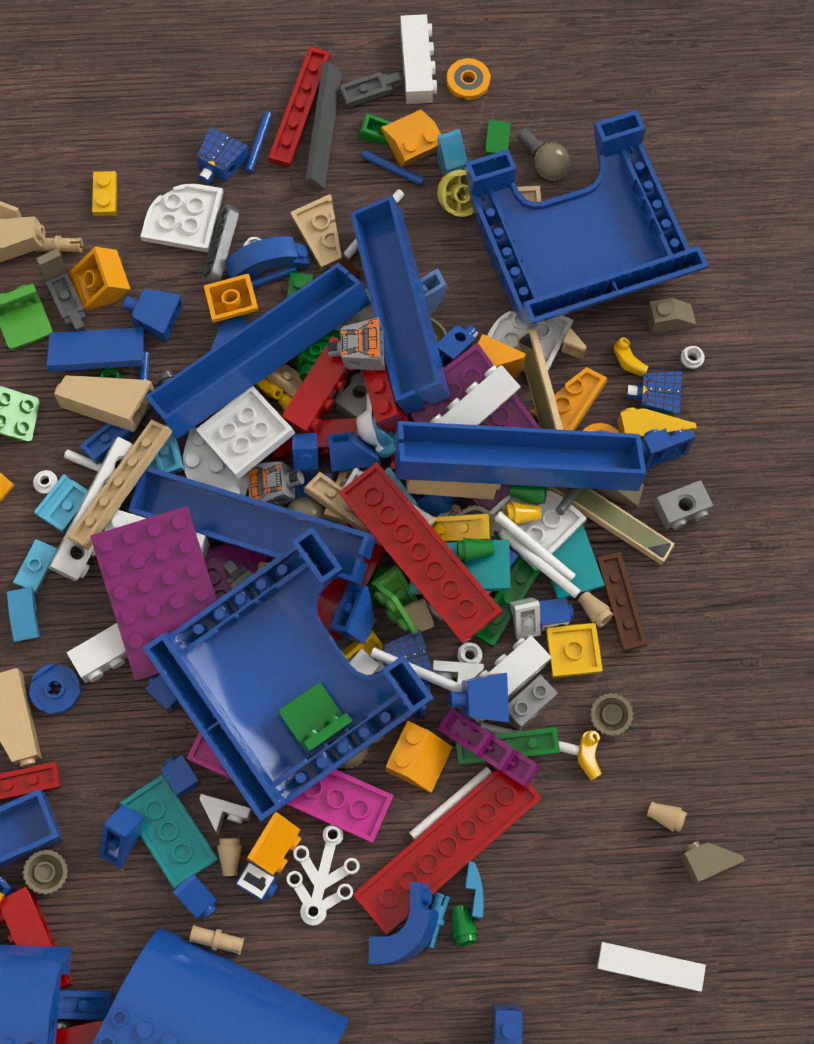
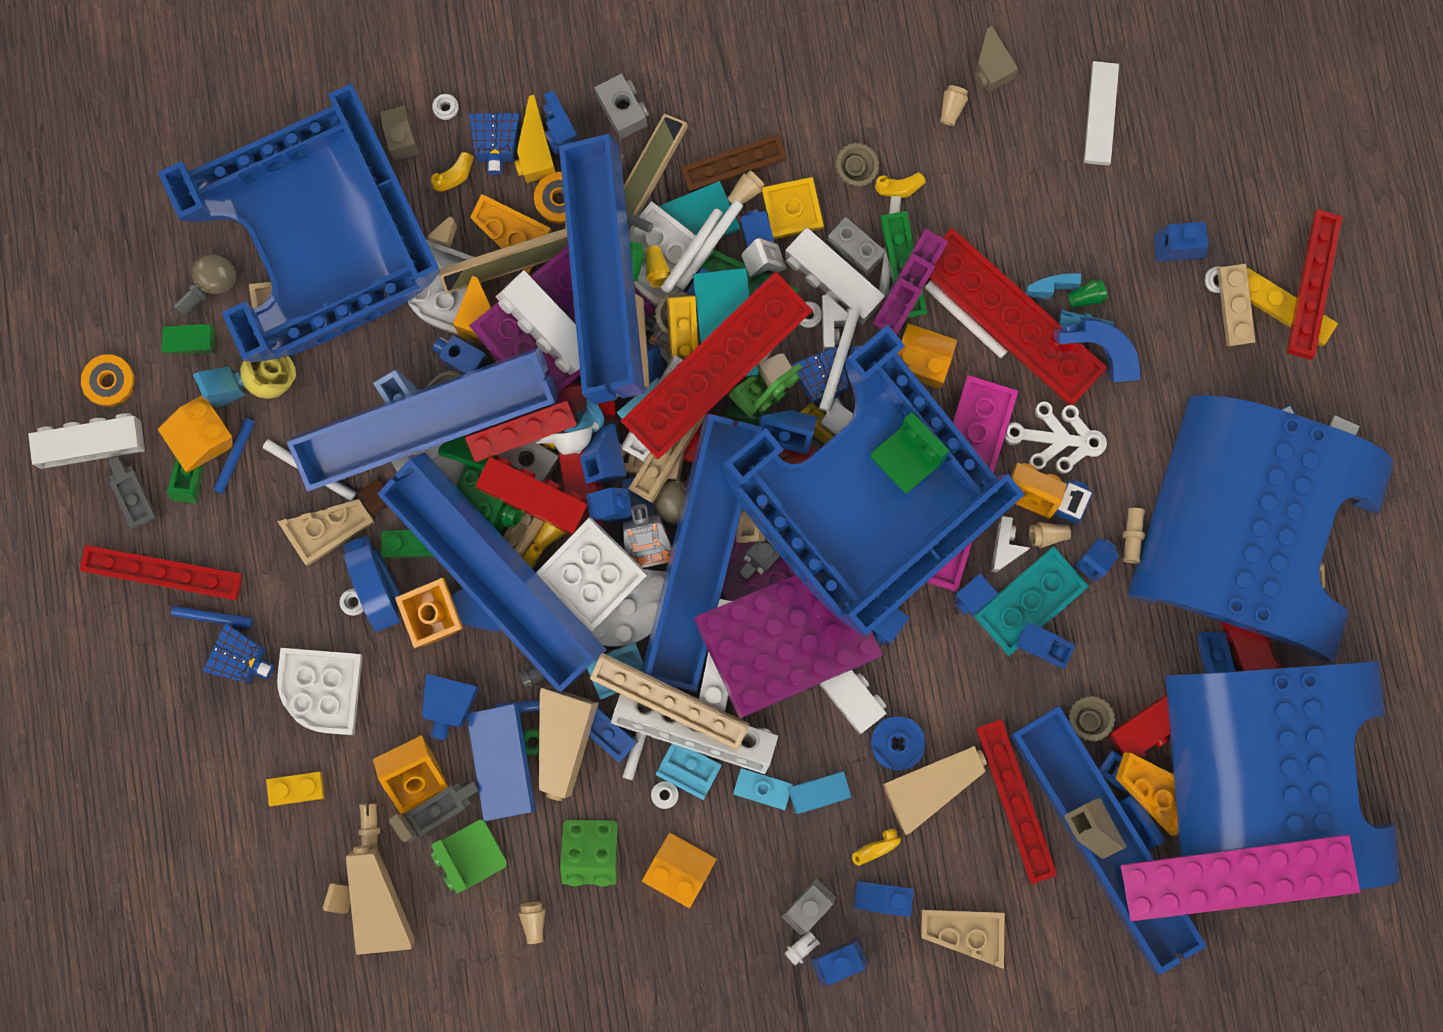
camera: 90 degrees left, 10 degrees up
dark grey beam [201,204,239,285] -> none
dark grey tile [305,61,342,190] -> none
torso [327,317,385,370] -> none
blue torso [448,673,509,722] -> none
green cone [457,537,494,562] -> none

